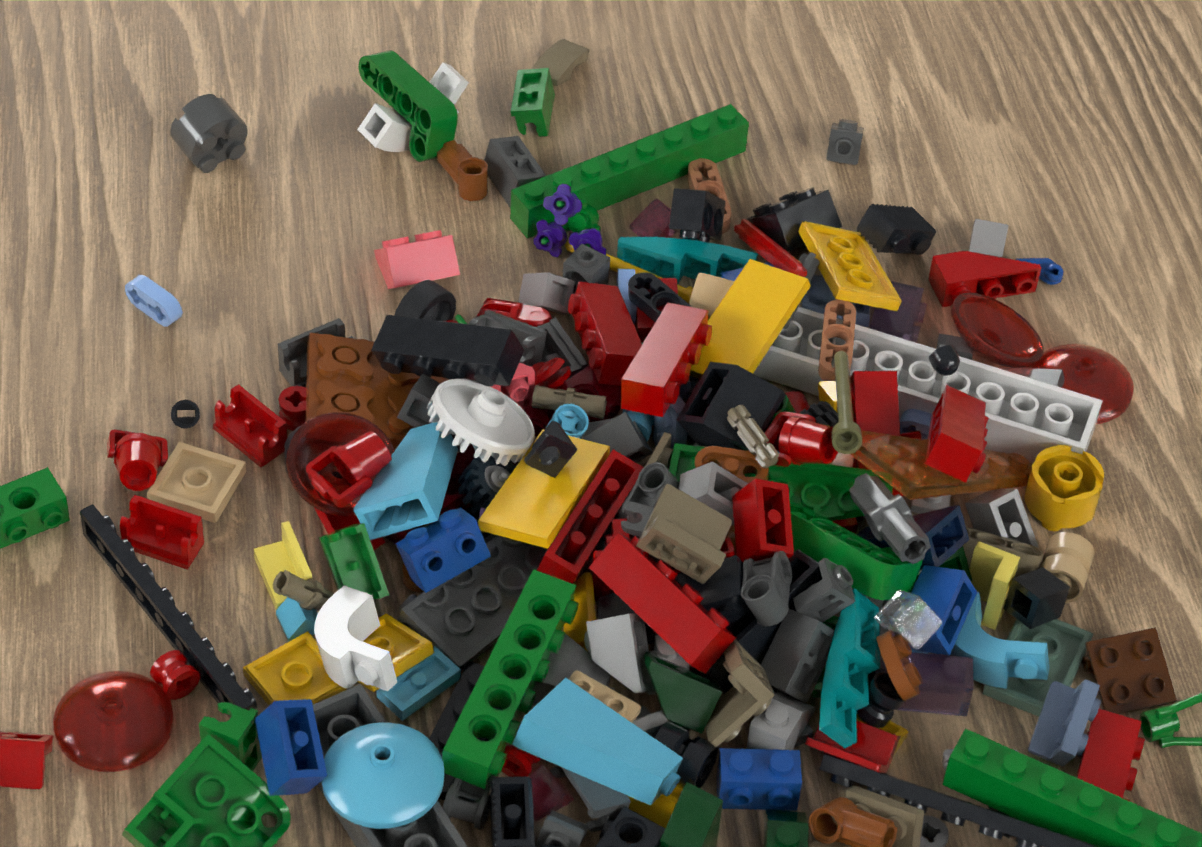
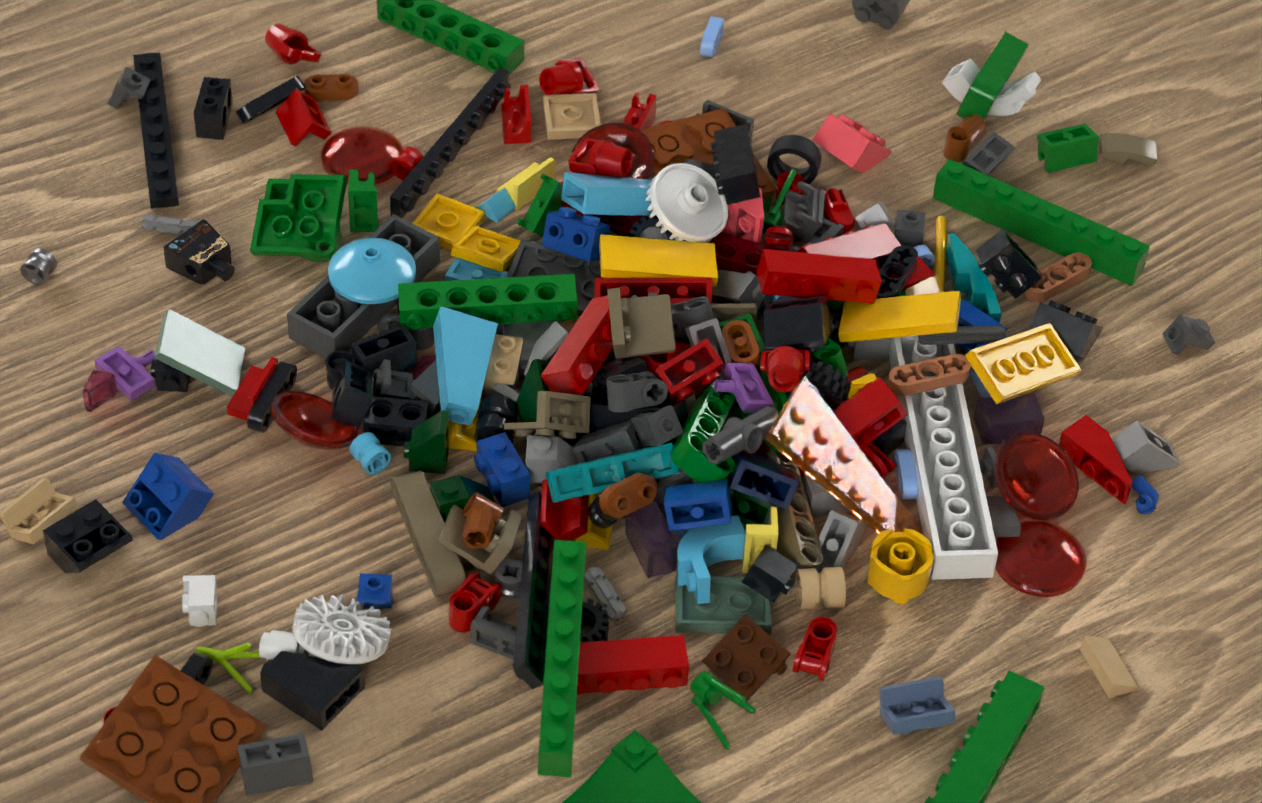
camera: 65 degrees right, 0 degrees up
black hinge [171,399,201,429] -> none
blue brick [255,699,327,796] -> none
dark tan pin [273,570,335,611] -> none
white arch [314,586,398,692] -> none
black bracket [524,421,578,478] -> none
dark tan pin [532,385,607,419] -> none
dark purple plant [534,184,606,257] -> none
medium azure wheel [546,404,589,439] -> none
dark tan axle [727,405,779,468] -> none
red axle [734,219,807,277] -> none
olive piece [831,351,862,454] -> none
black brick [857,203,936,255] -> none
clear bracket [874,590,942,649] -> none
red brick [925,385,989,483] -> none
black hinge [929,345,960,376] -> none
sand blue bracket [1028,679,1101,767] -> none
none -> medium lavender plate [713,363,774,413]
none -> red piece [792,616,837,681]

